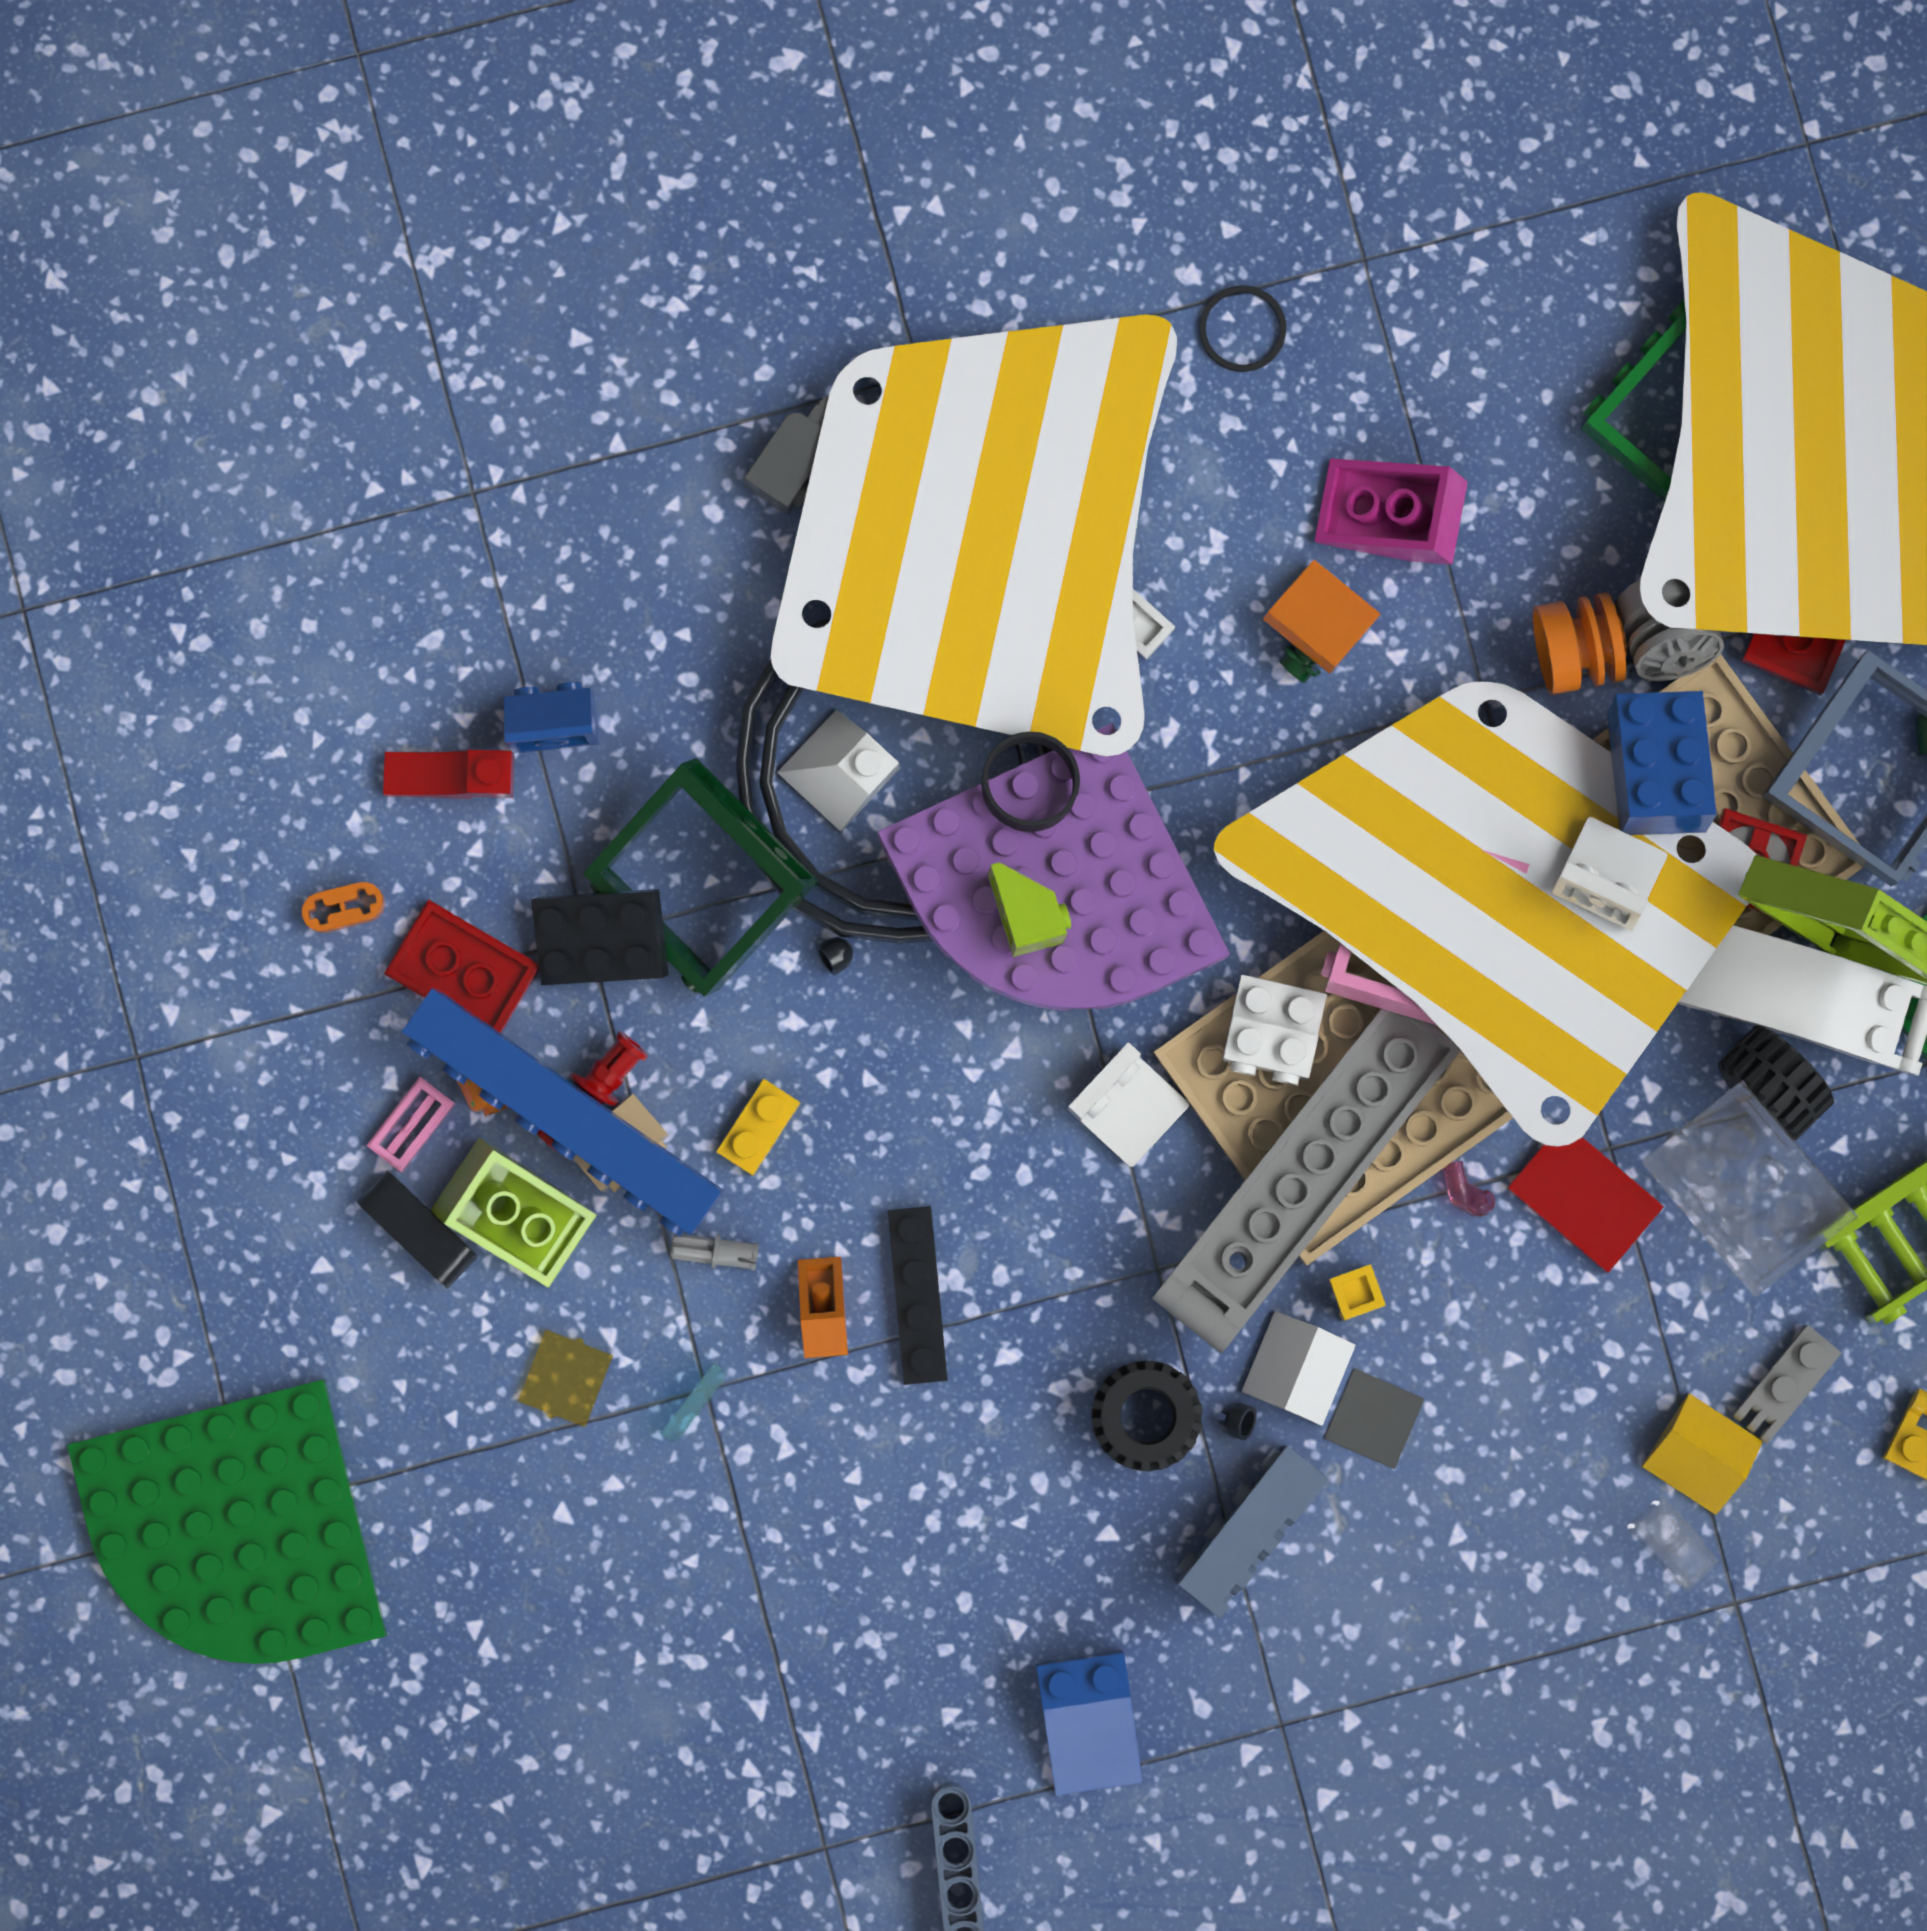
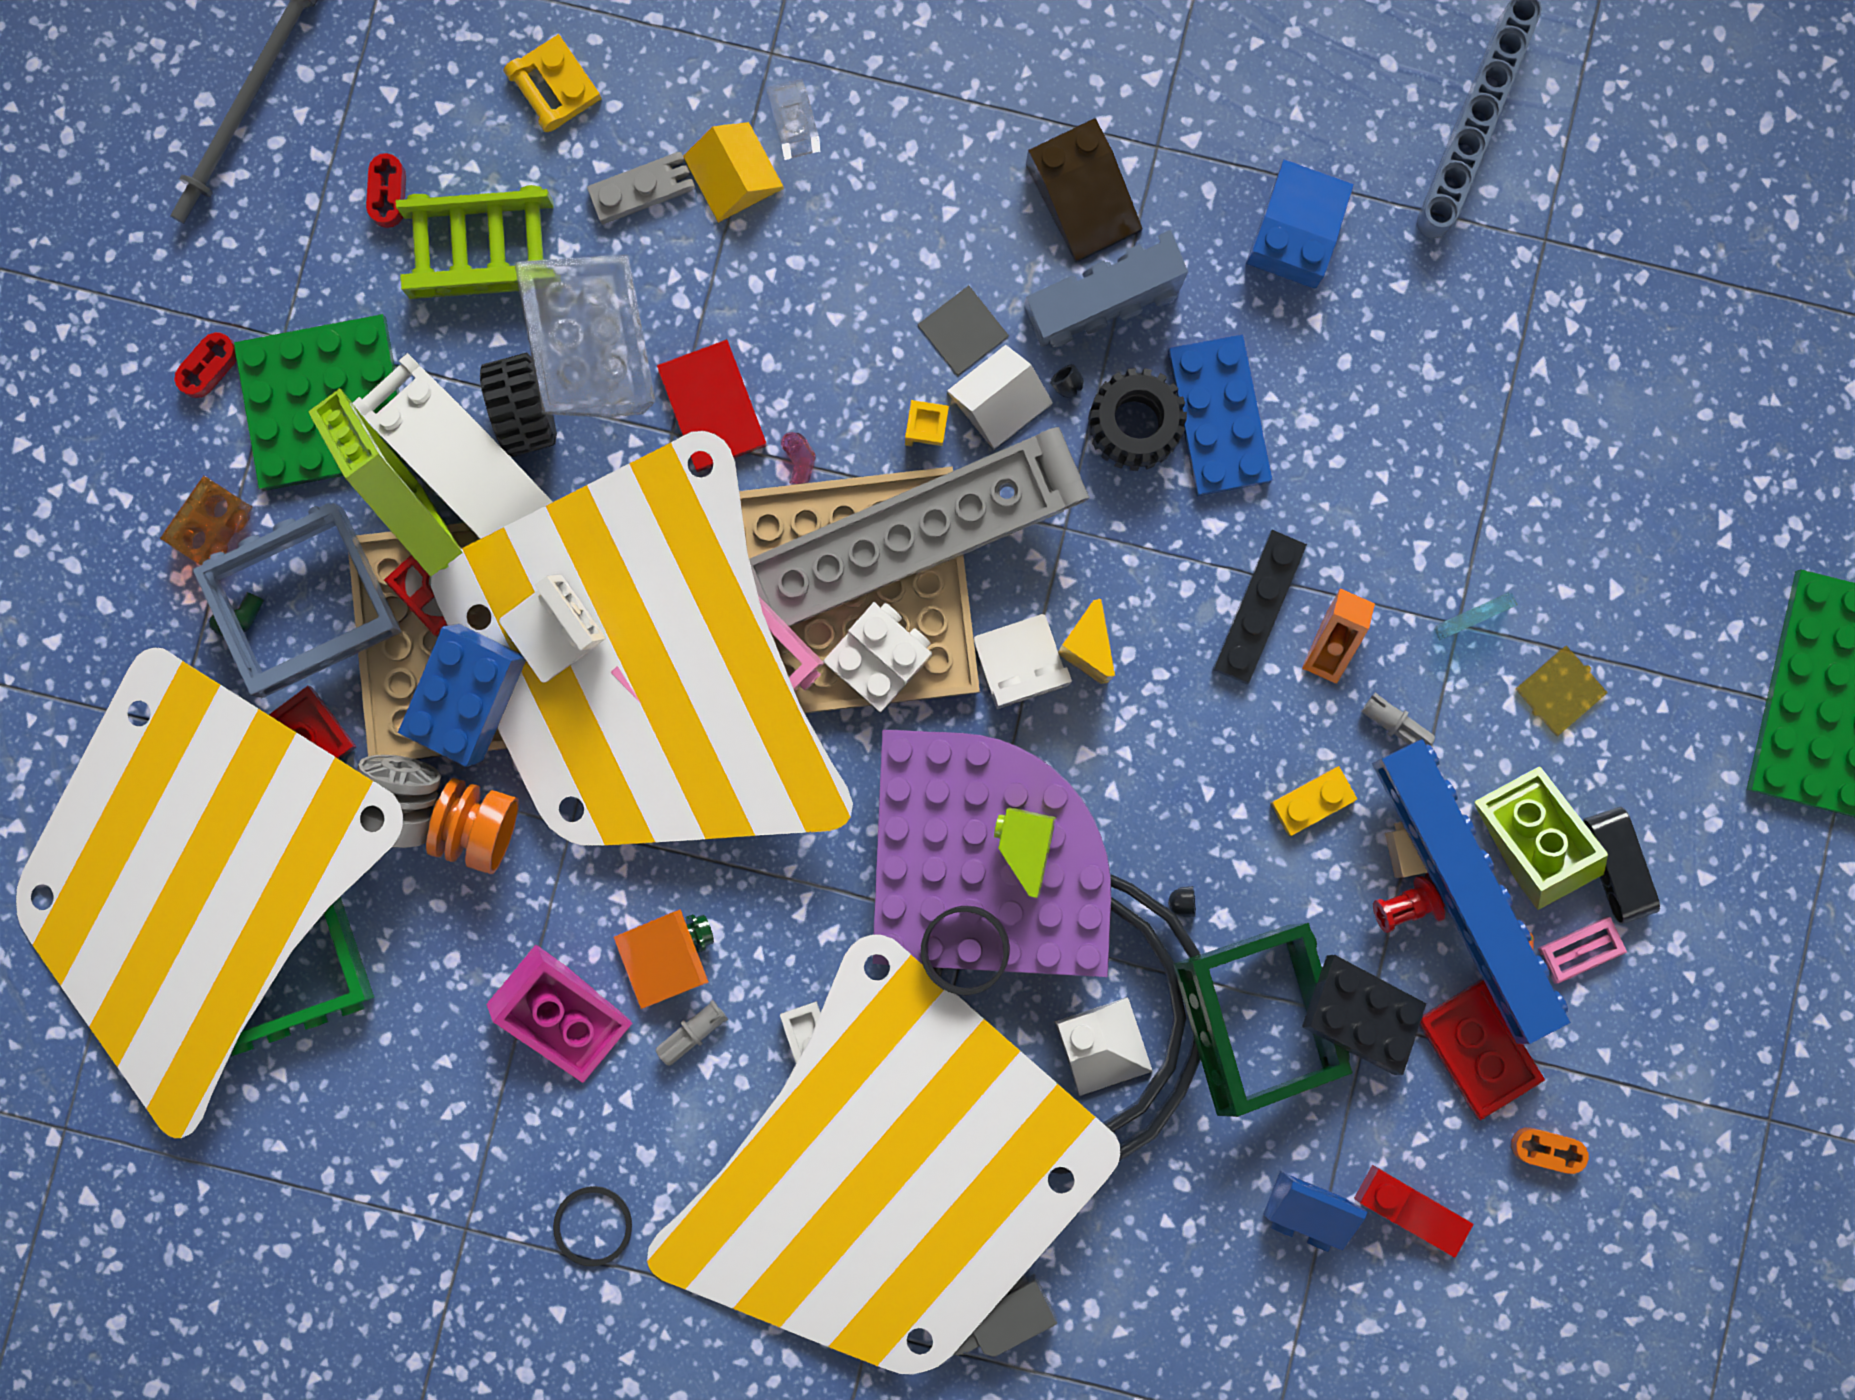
camera: 155 degrees left, 0 degrees up
none -> light grey axle [655,1000,728,1066]
none -> dark brown slope [1026,118,1143,263]
none -> yellow slope [1058,599,1115,684]
none -> blue plate [1168,334,1273,497]

